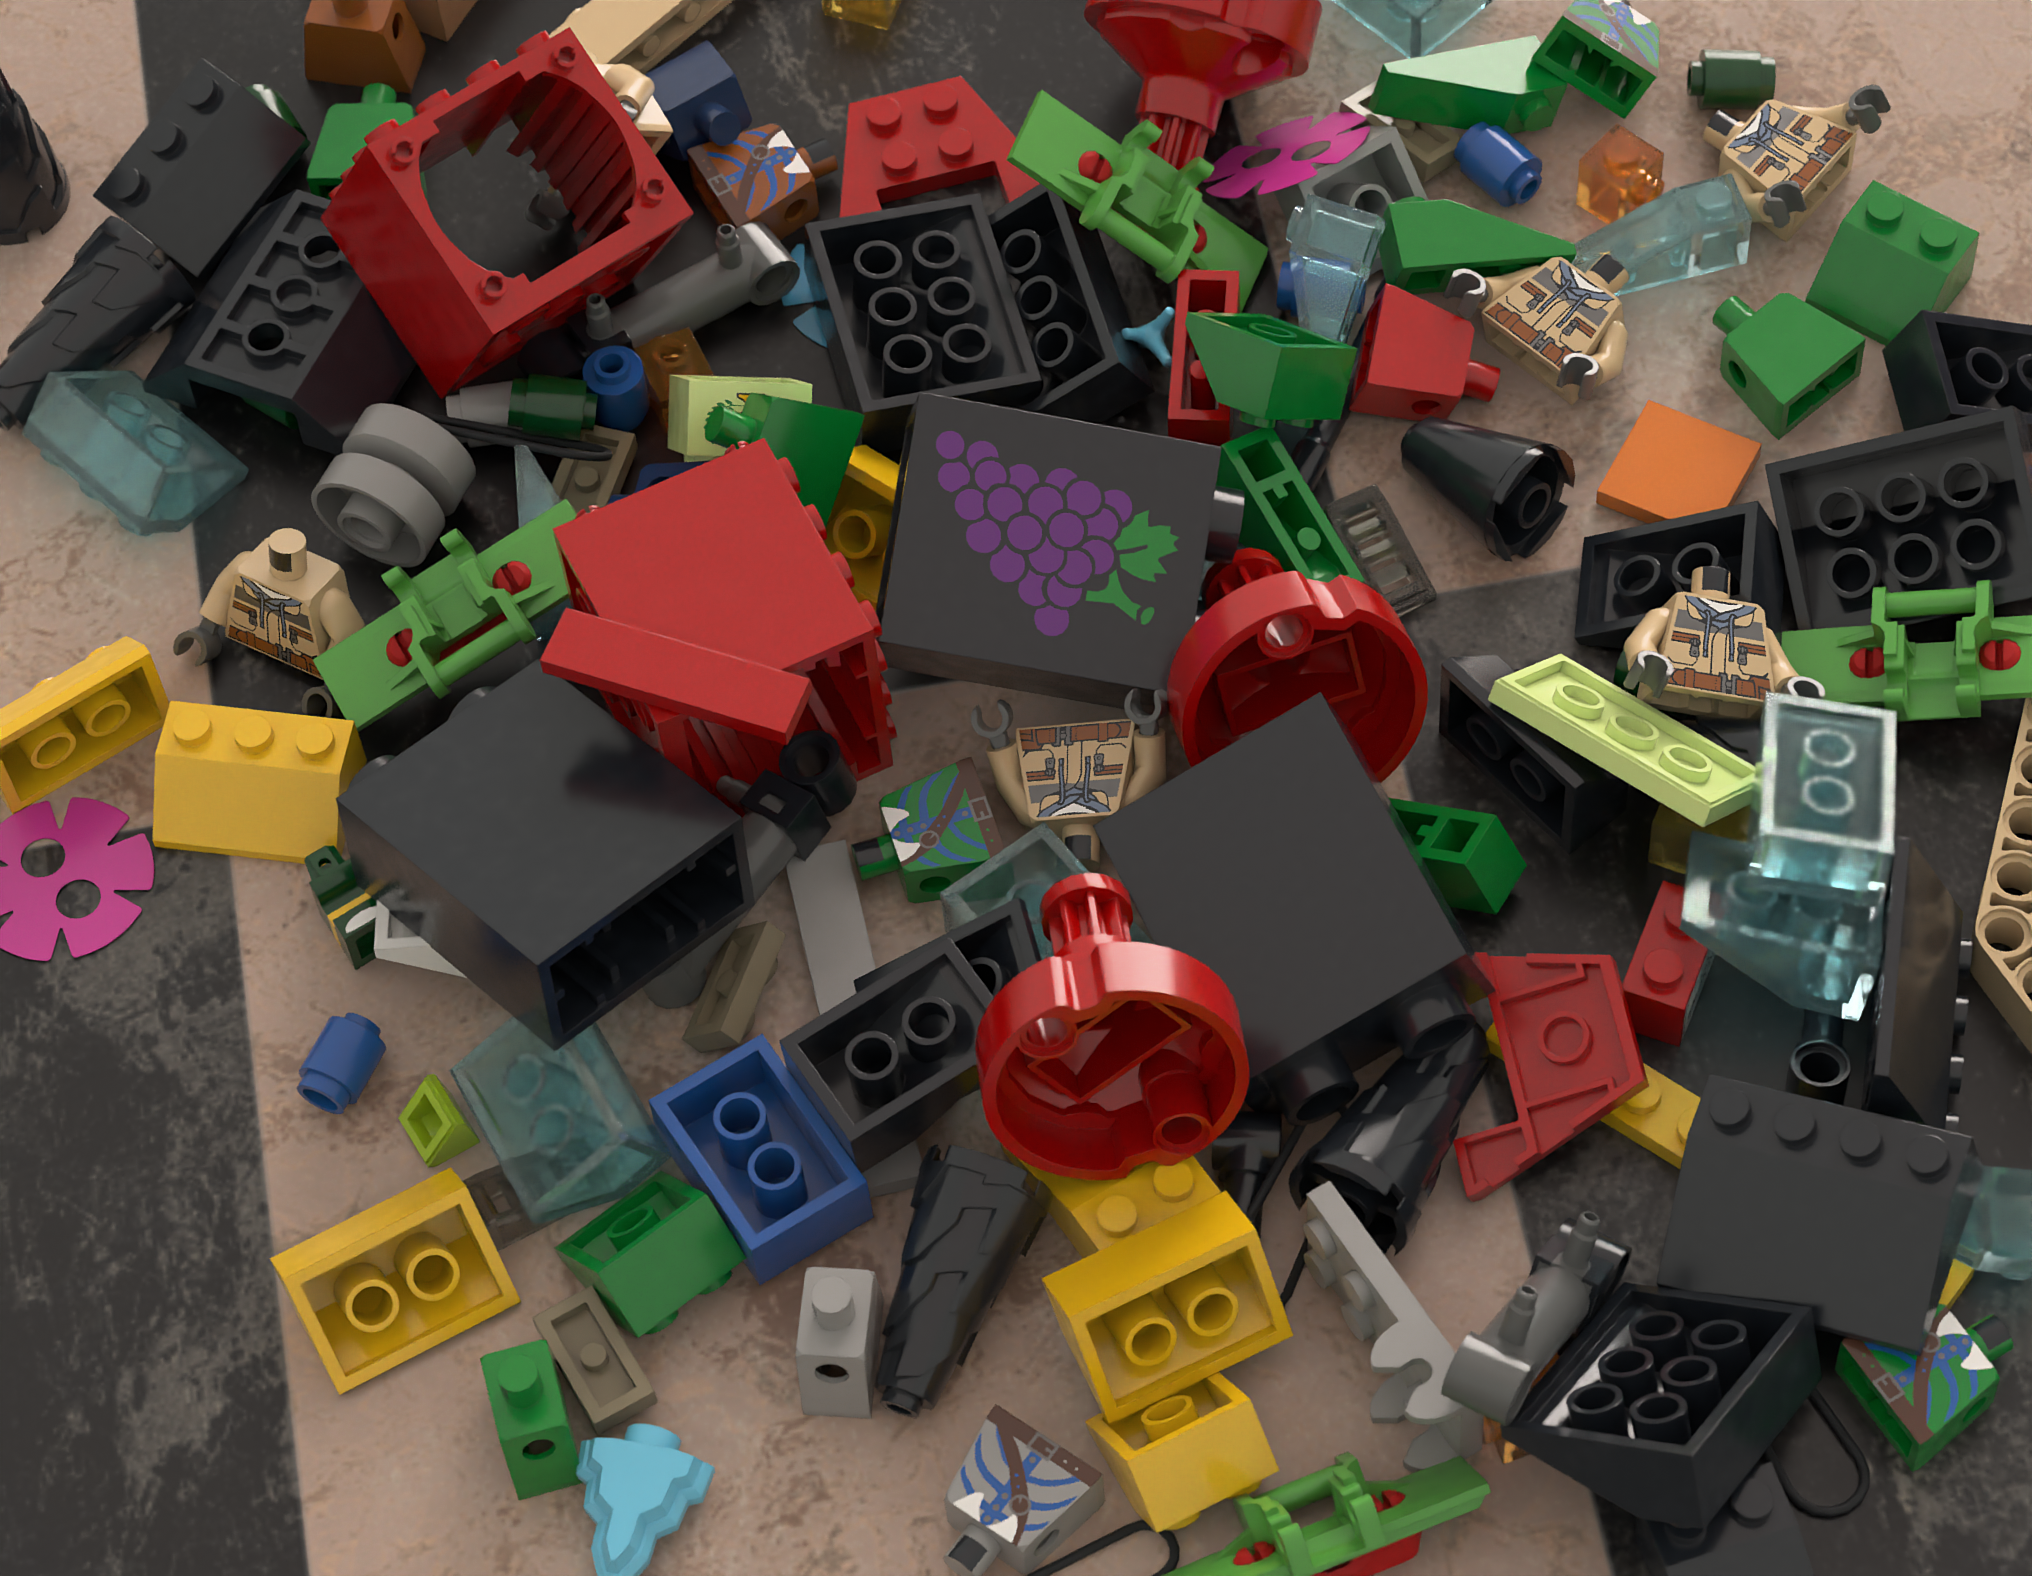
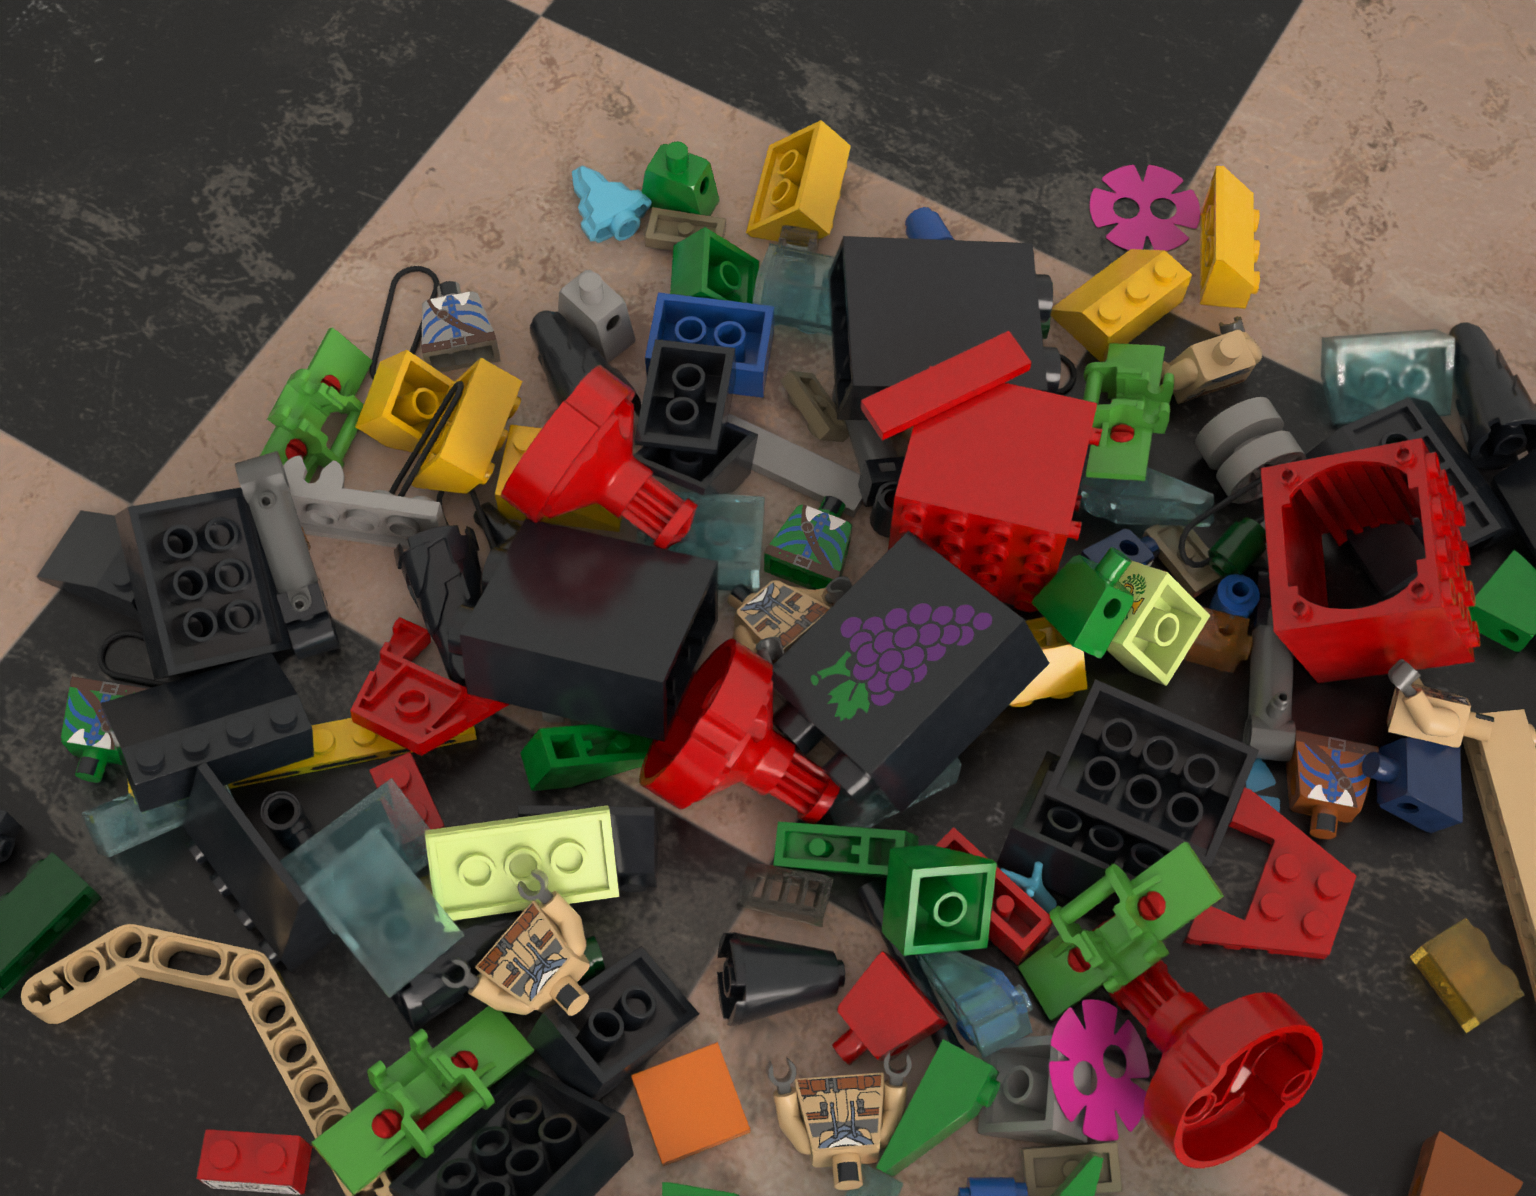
camera: 125 degrees right, 5 degrees up
none -> black piece [389,381,464,497]

